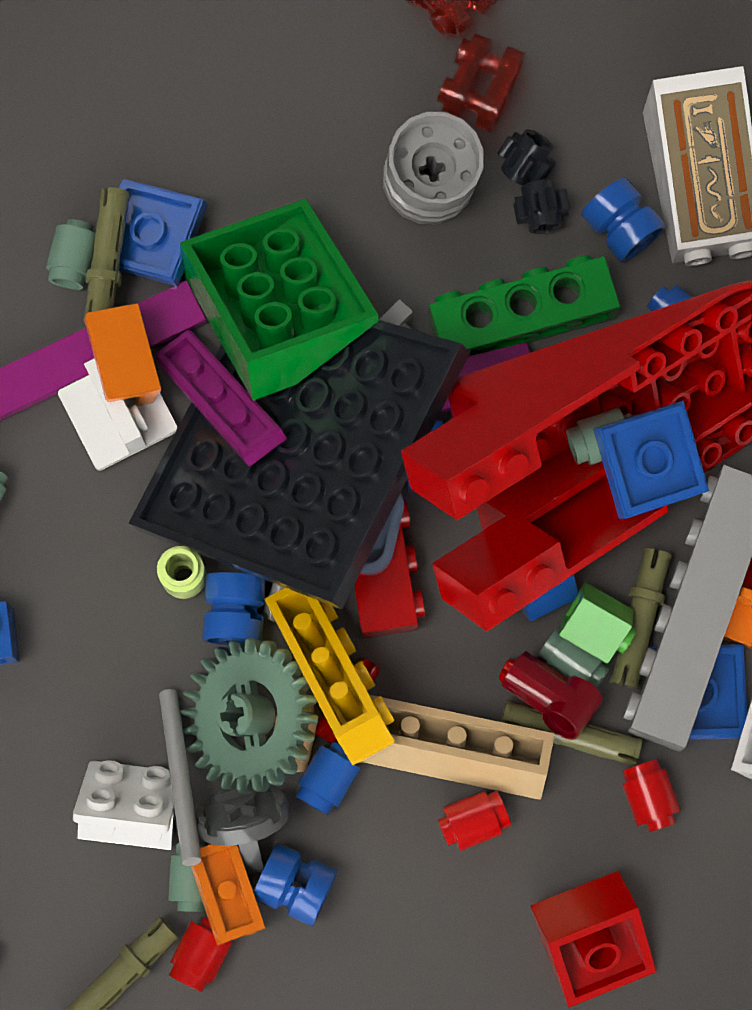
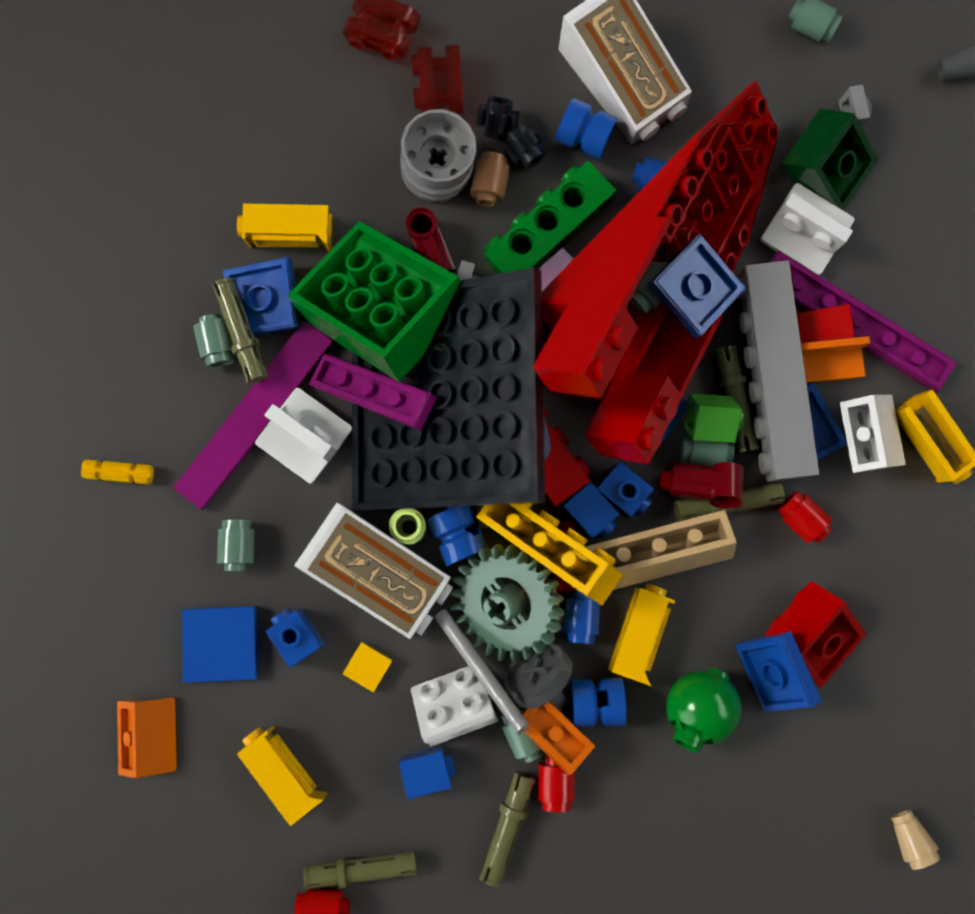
camera: 30 degrees left, 5 degrees up
orange panel [84,303,161,406] -> none
red brick [437,791,511,852] -> none
none -> yellow window [237,203,333,252]
none -> slope [294,503,453,639]
none -> yellow tile [343,642,393,693]
none -> blue brick [398,745,457,800]
none -> dark red piece [405,207,456,273]
none -> medium nougat brick [470,151,510,208]
none -> blue brick [561,482,620,539]
none -> blue brick [597,461,654,518]
none -> yellow window [608,583,675,686]
none -> green brick [666,668,742,754]
none -> blue tile [735,631,822,712]

